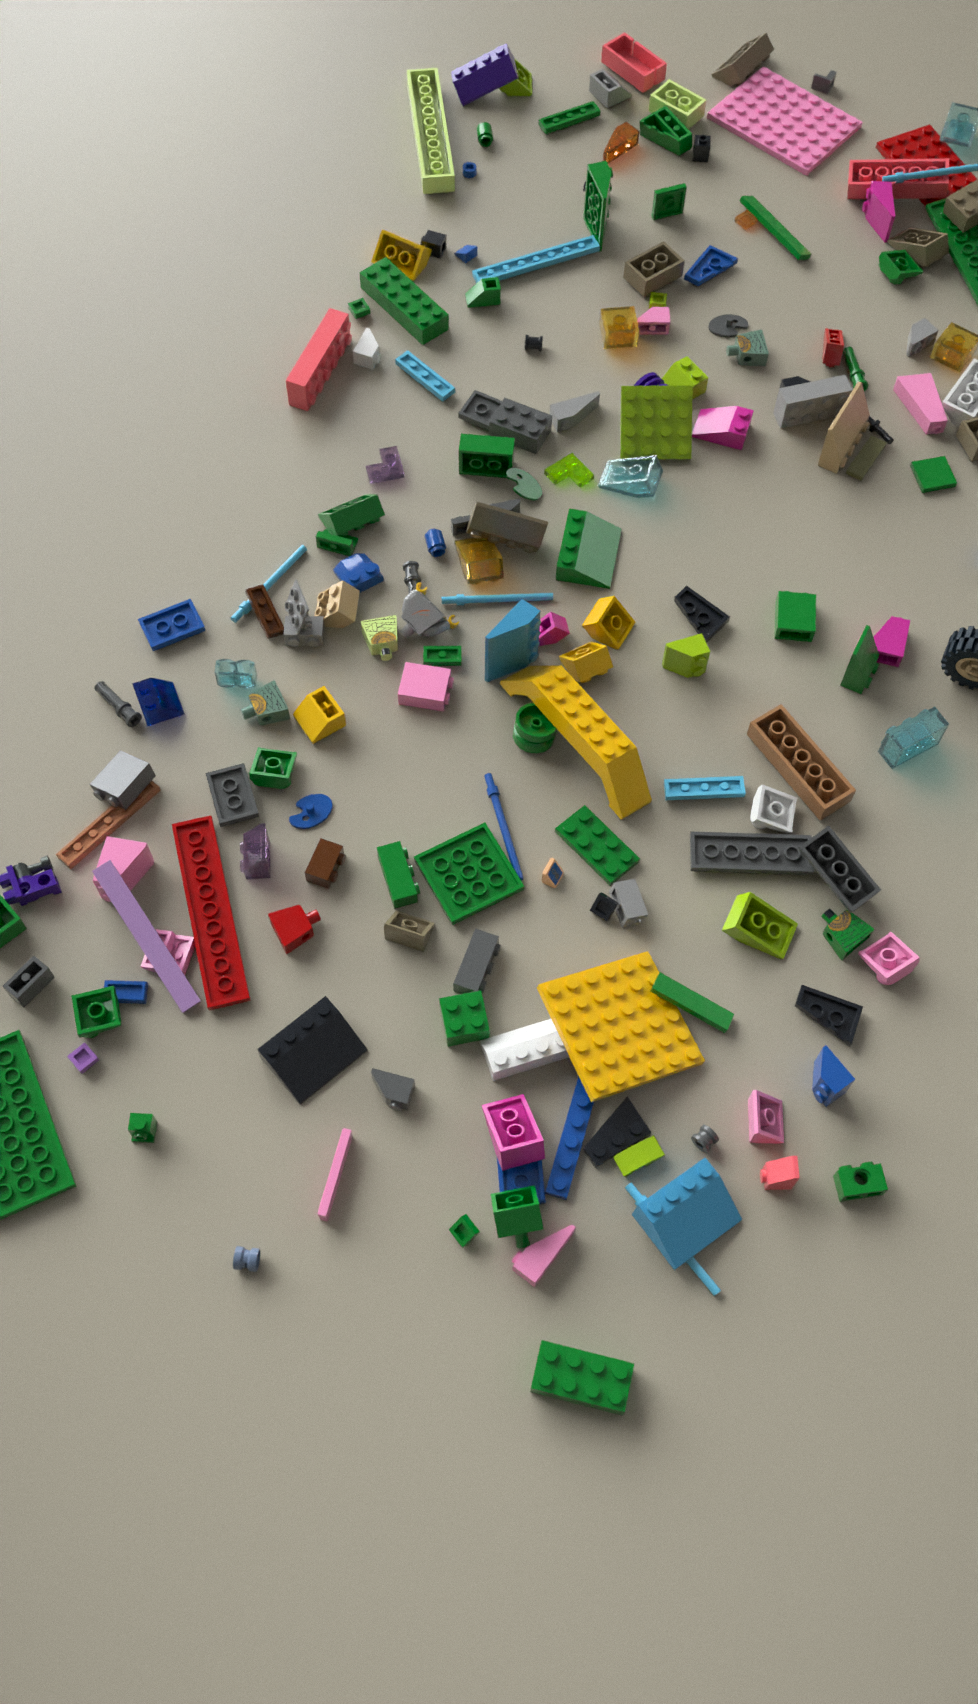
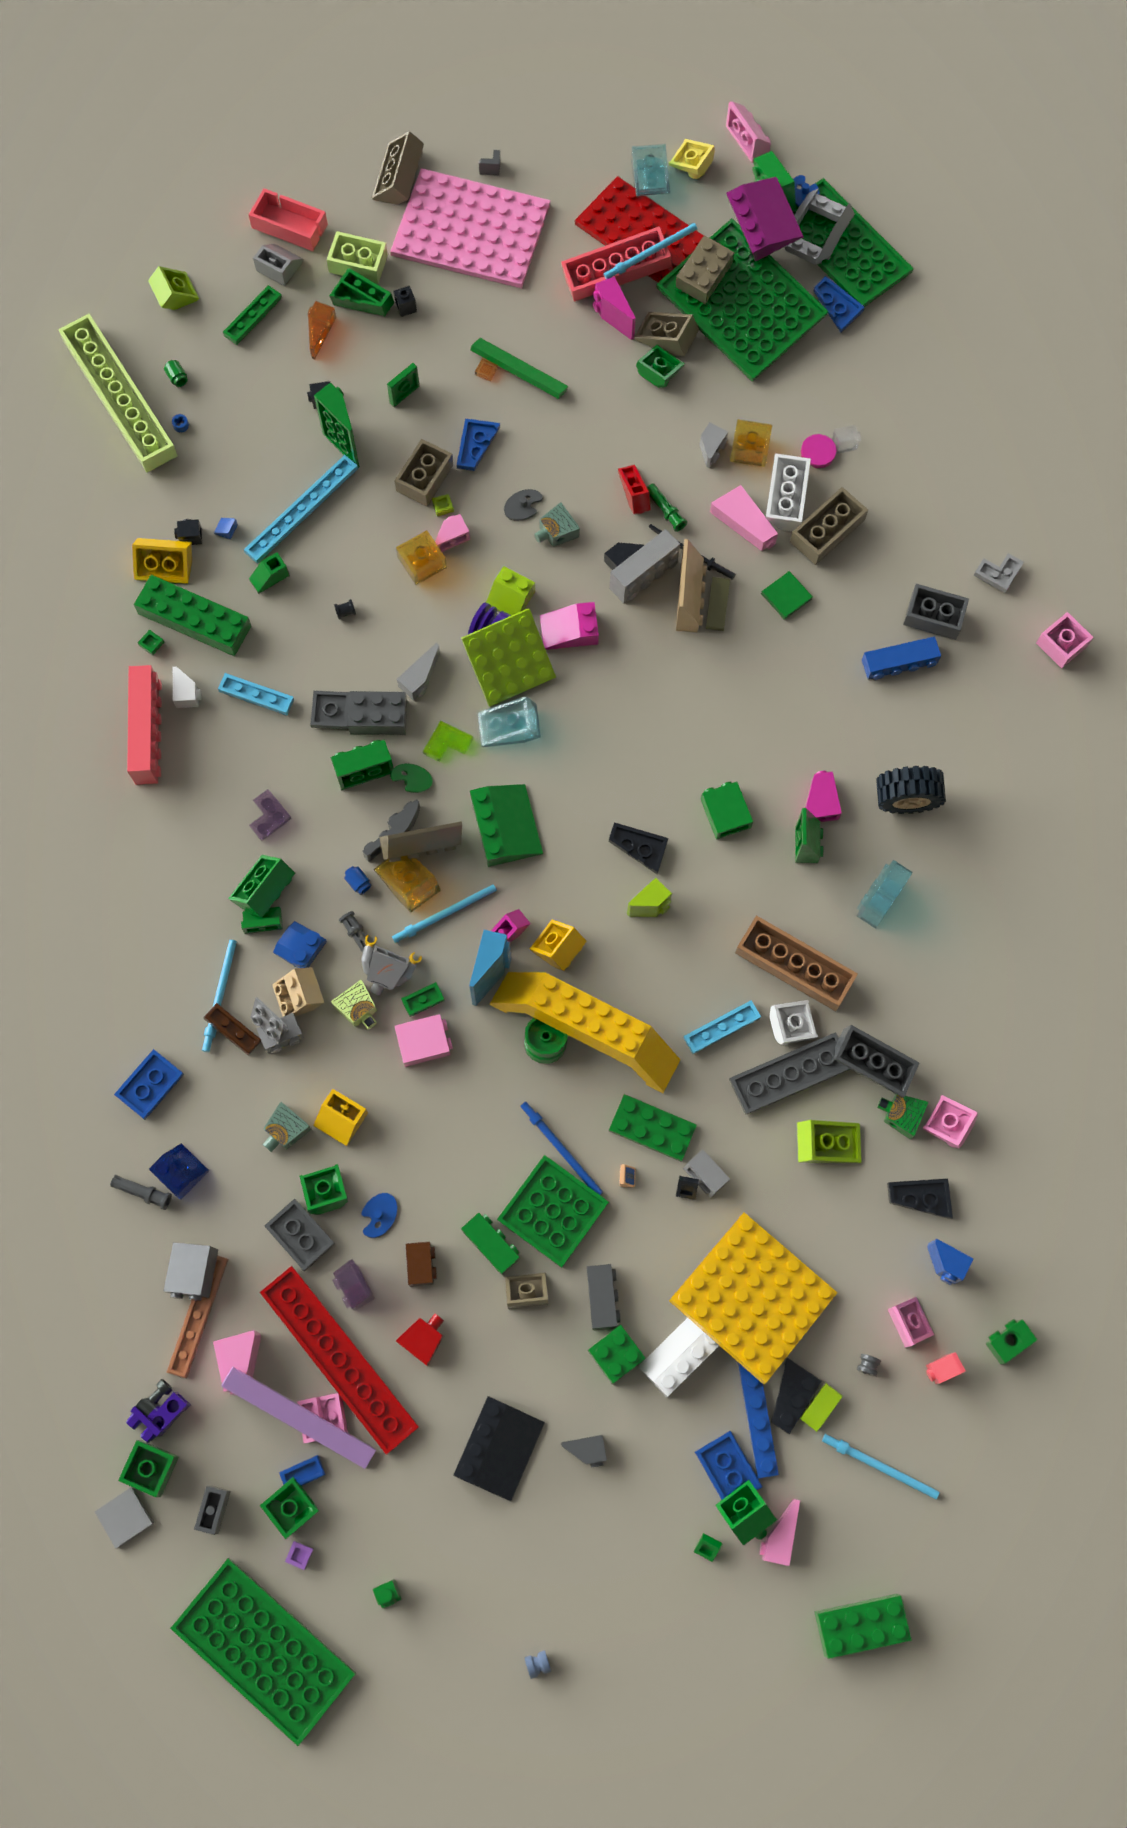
camera: 25 degrees left, 10 degrees up
clear light blue brick [214,659,257,688] -> none
bright pink tile [318,1128,353,1222] -> none
dark purple slope [451,43,518,106] -> none
dark pink slope [482,1094,545,1170] -> none
yellow slope [582,596,636,650] -> none
dark azure slope [631,1158,742,1270] -> none
green tile [650,972,734,1033] -> none

